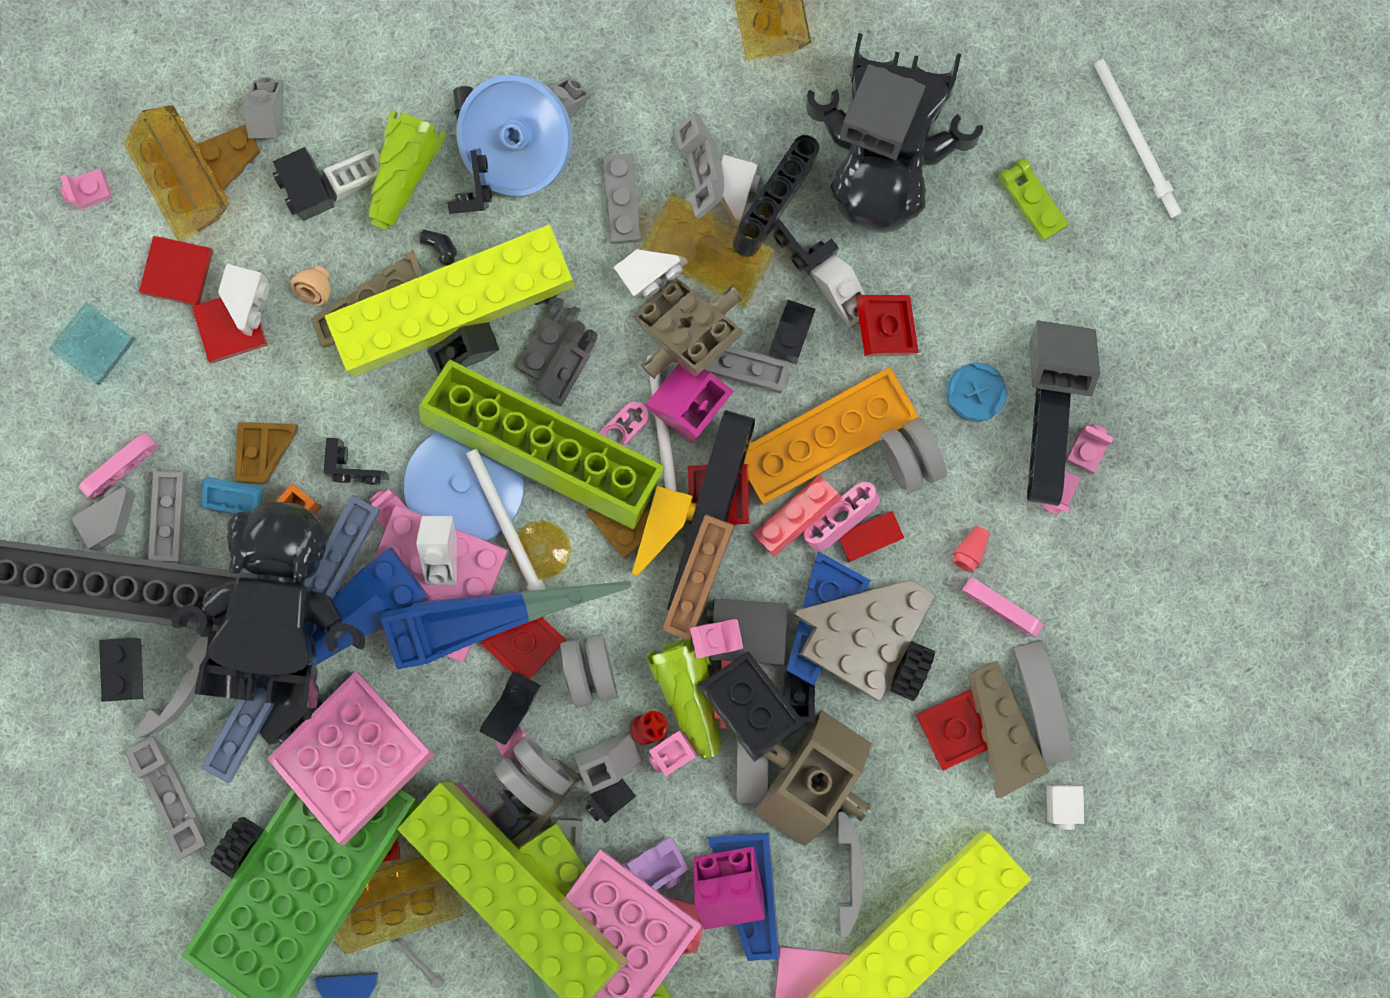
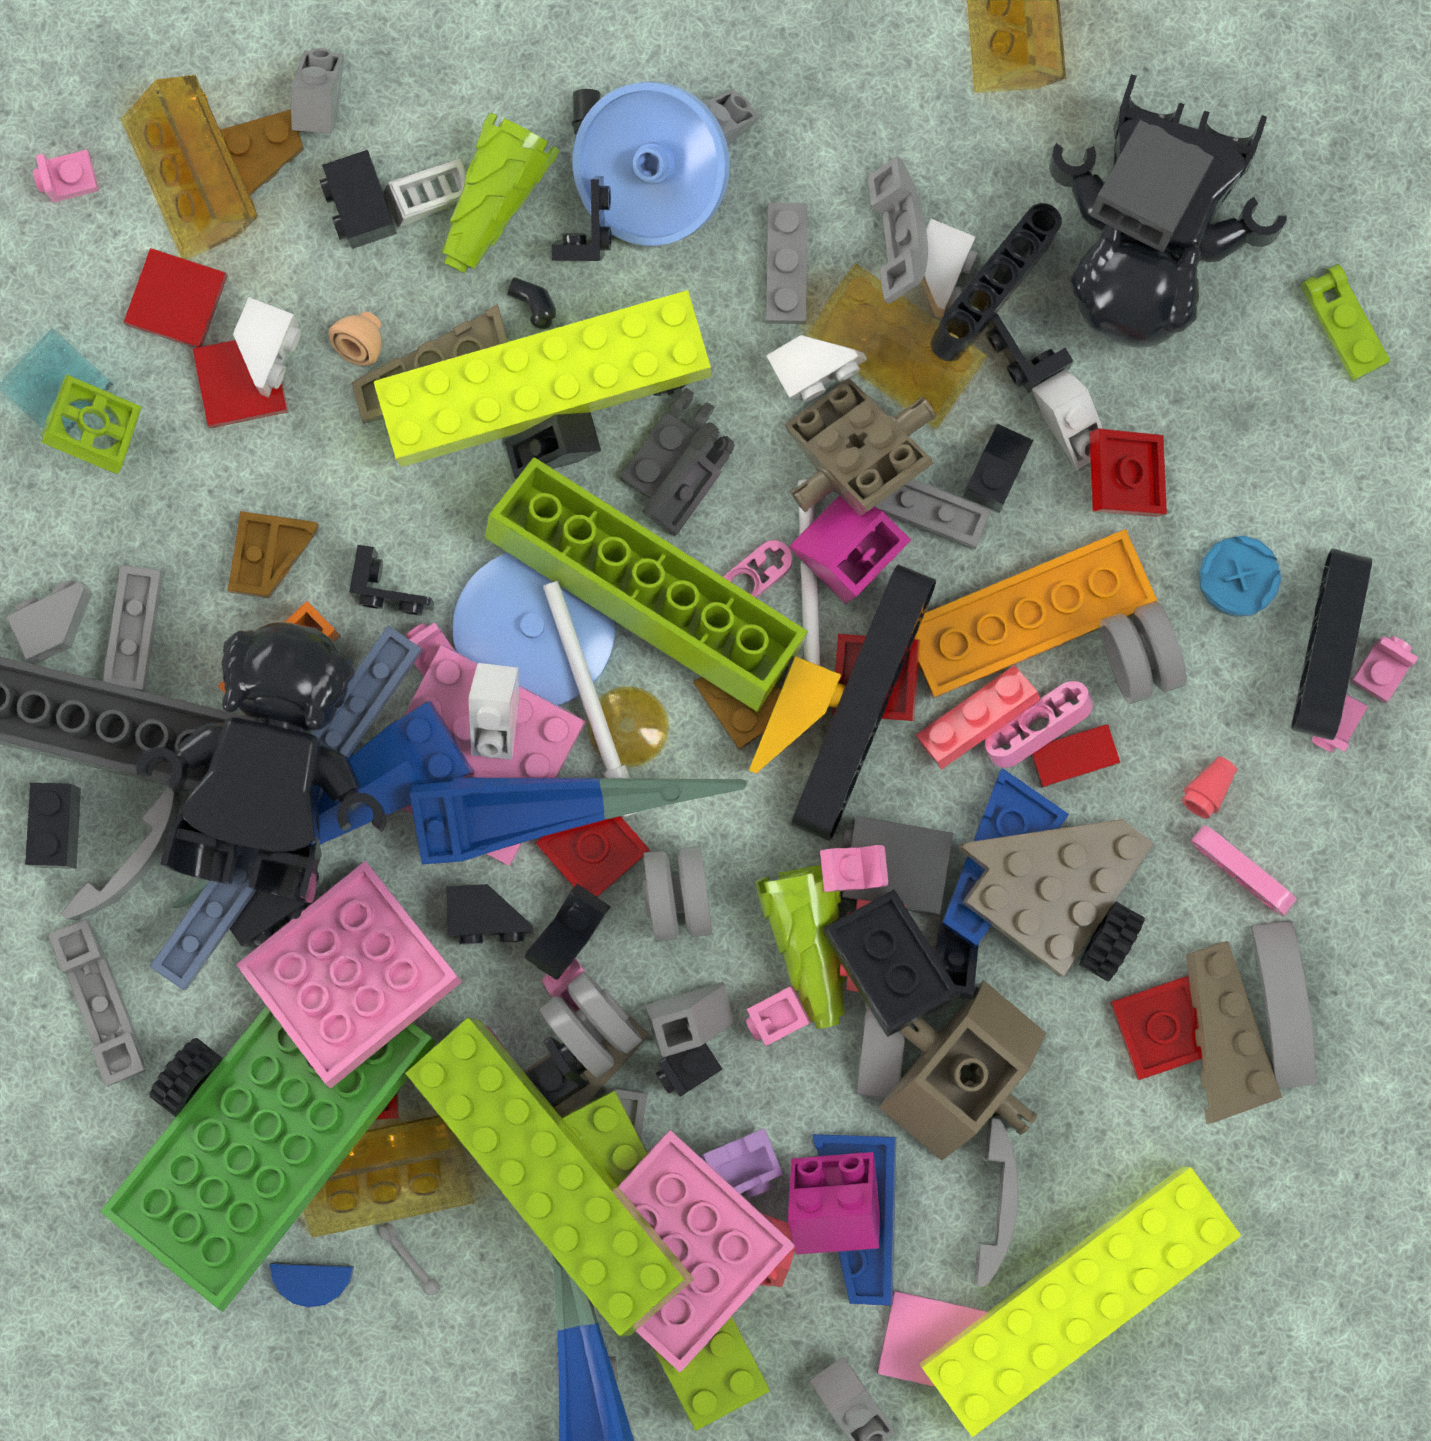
camera: 10 degrees right, 0 degrees up
bright pink beam [79,433,158,500] -> none
dark azure plate [202,477,264,514] -> none
red wheel [630,710,668,745] -> none
medium nougat plate [662,514,736,641] -> none
dark grey brick [1030,320,1100,397] -> none
white brick [1046,785,1084,830] -> none
none -> lime piece [40,374,142,475]
none -> black slope [446,884,533,945]

